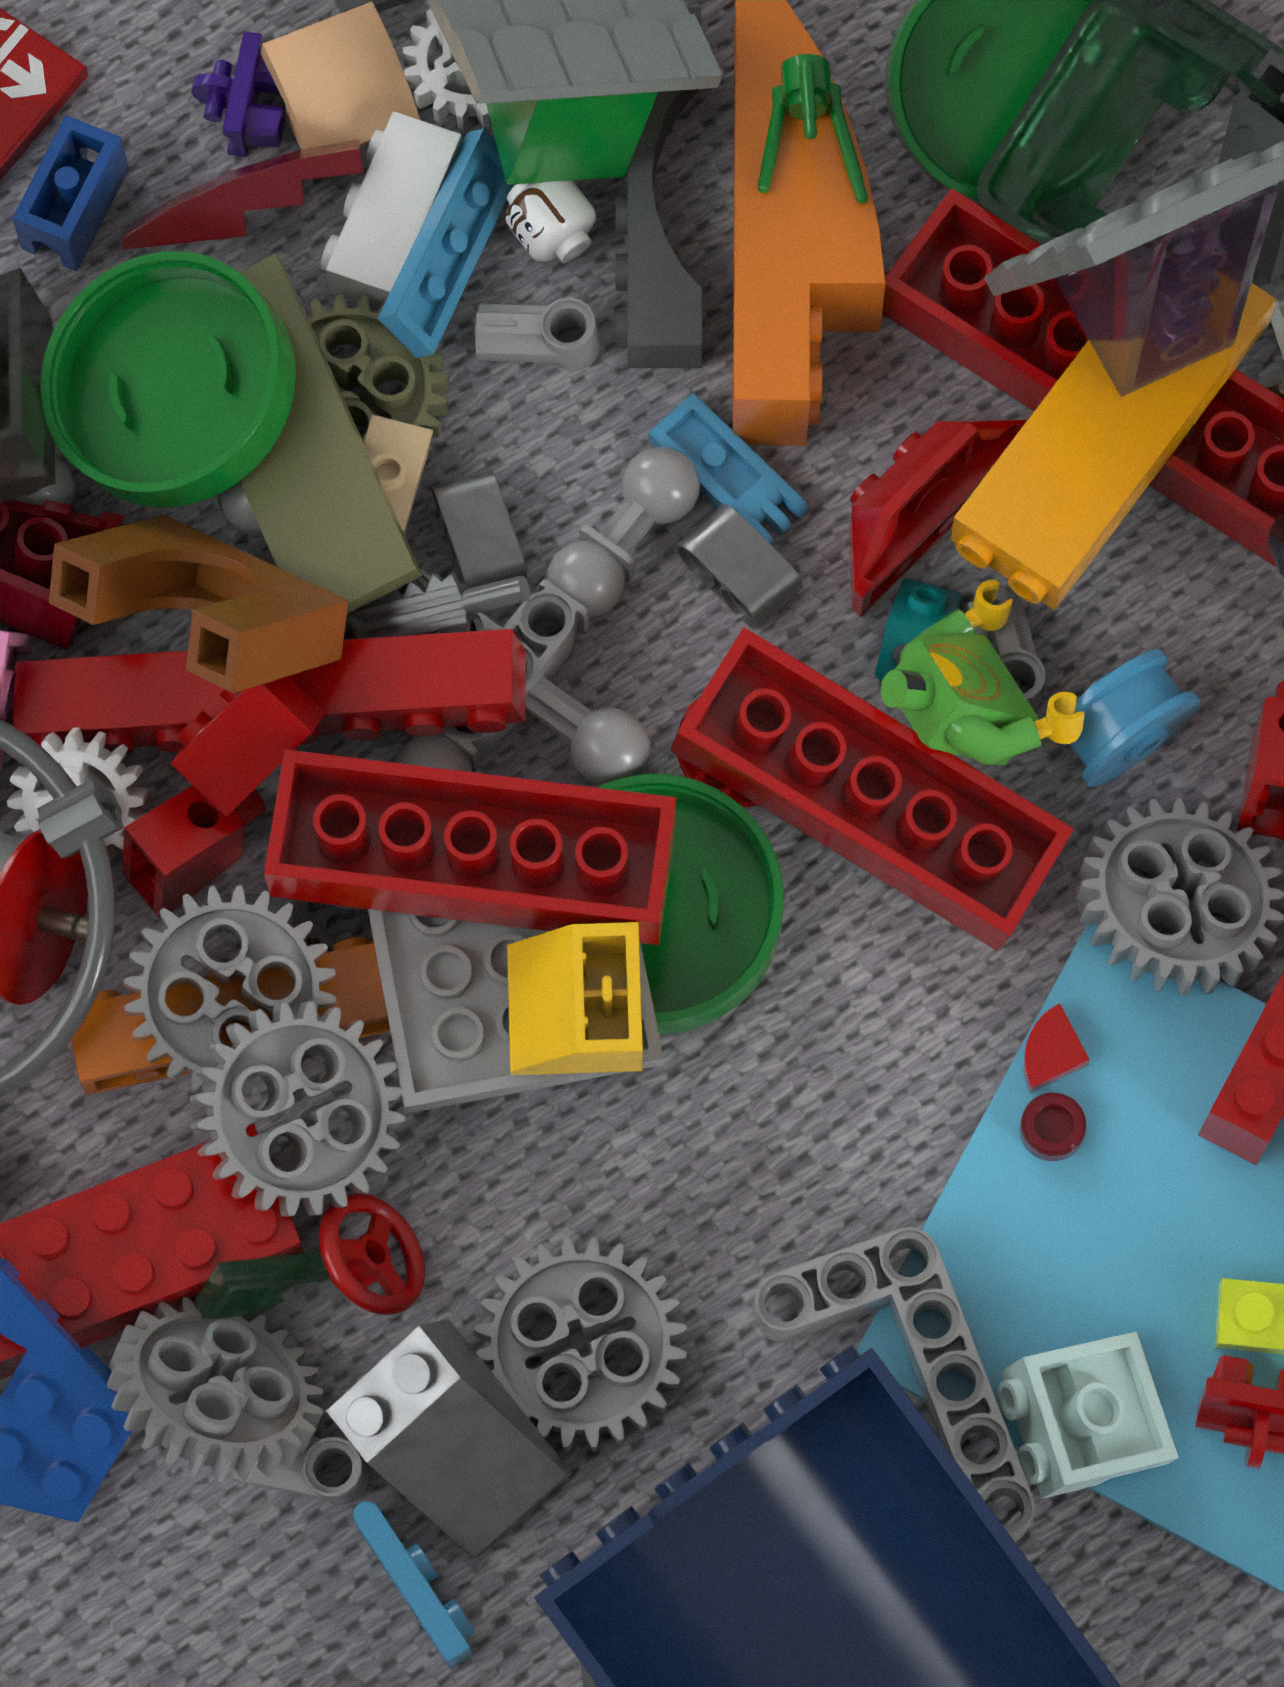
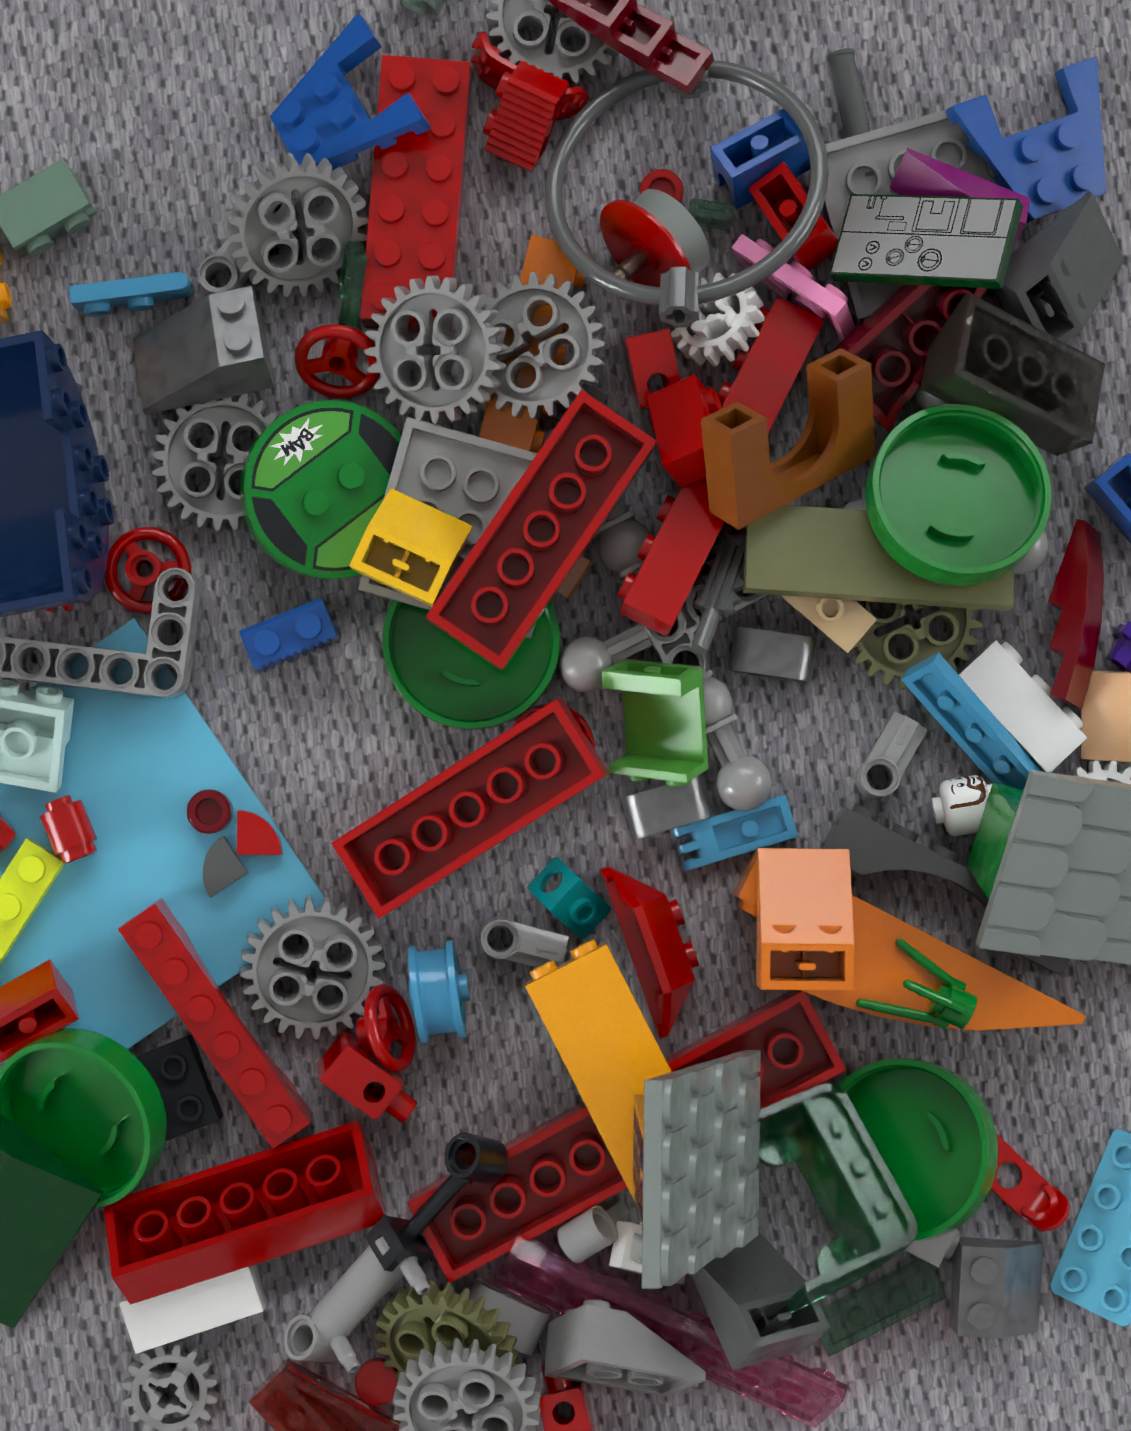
camera: 120 degrees right, 15 degrees up
bright green torso [881,580,1085,766] -> none
none -> red brick [39,795,97,864]
none -> red piece [105,527,191,614]
none -> dark grey tile [203,836,249,898]
none -> blue brick [239,597,341,673]
none -> brick [240,400,402,580]
none -> red piece [356,984,416,1072]
none -> bright green panel [602,659,709,786]
none -> orange slope [756,848,855,991]

